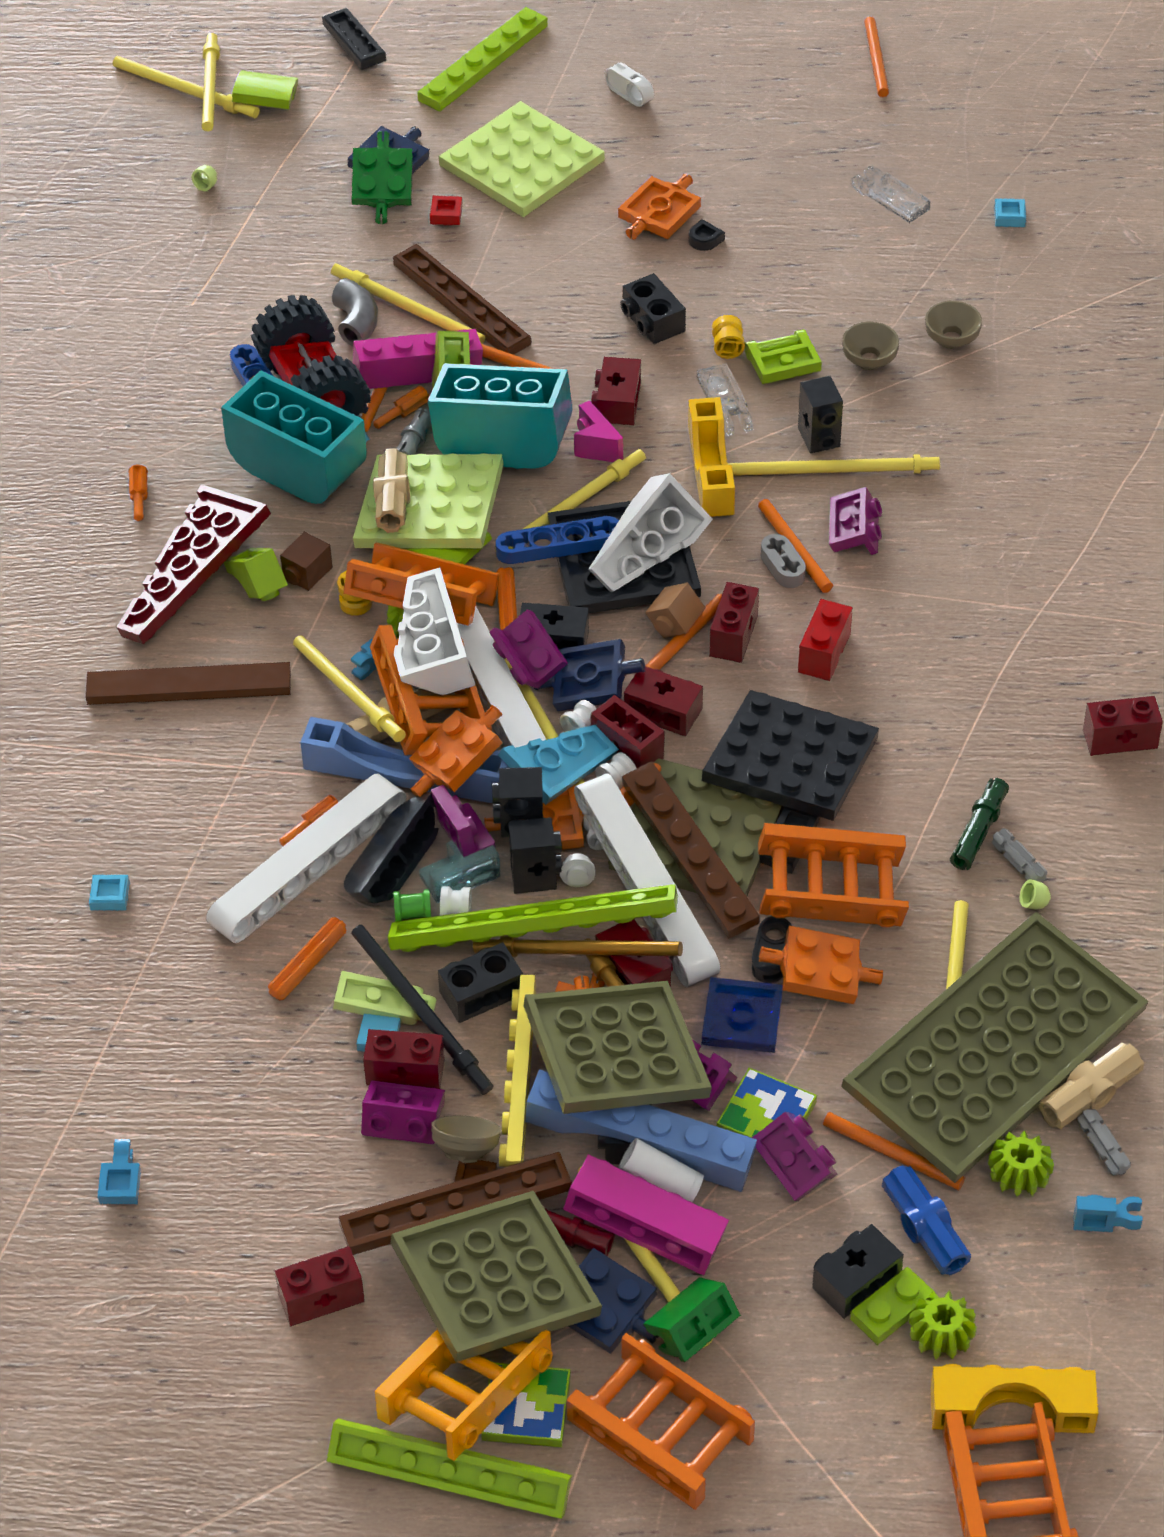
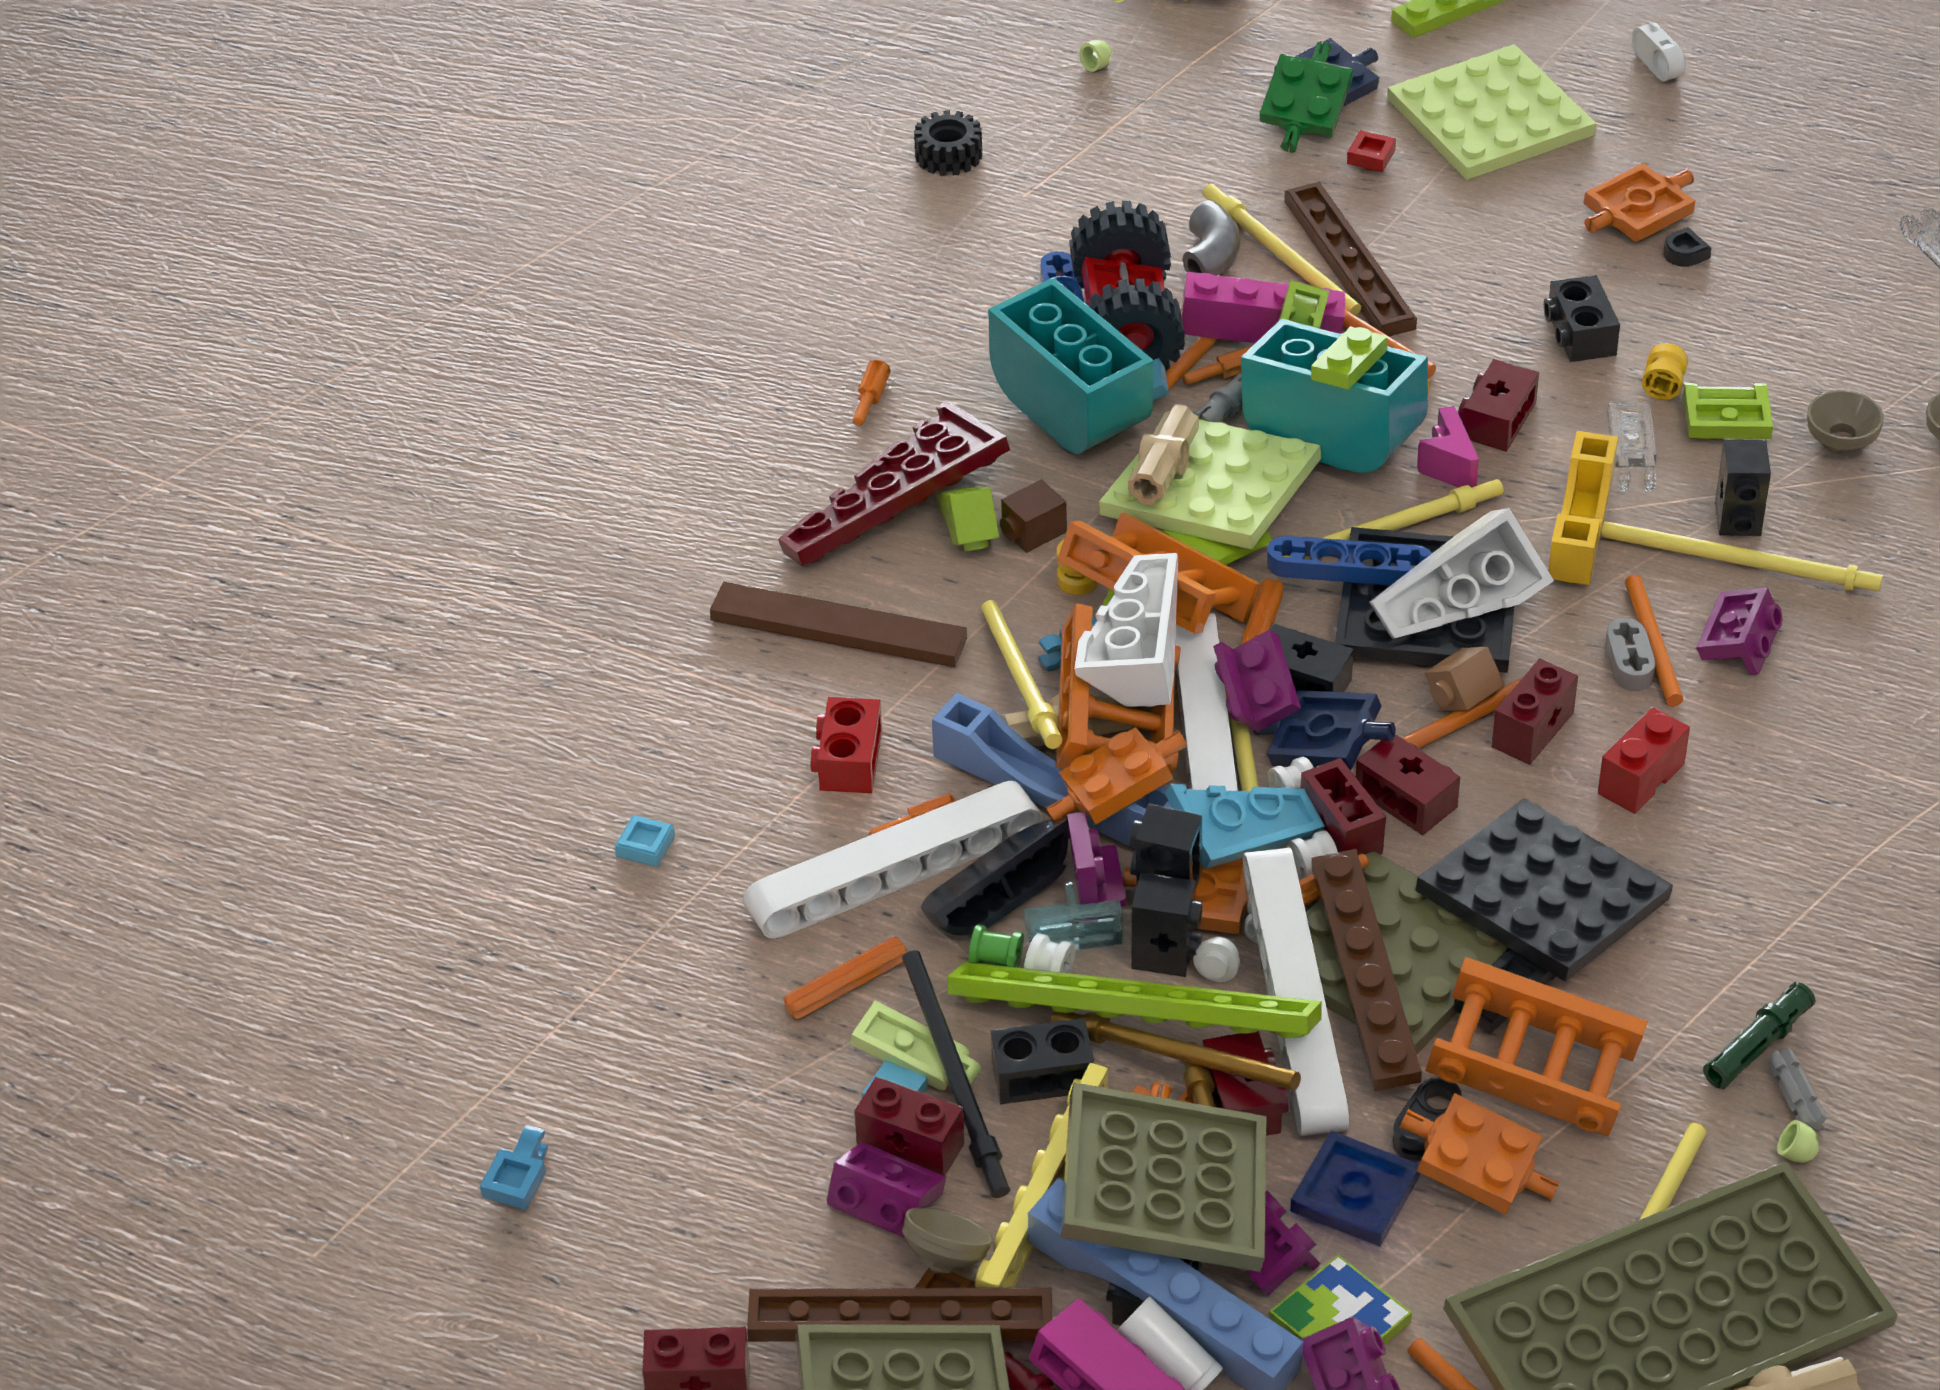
camera: 20 degrees right, 5 degrees down
none -> red brick [810,697,882,793]
none -> black tyre [914,110,983,176]
none -> lime plate [1311,327,1387,390]

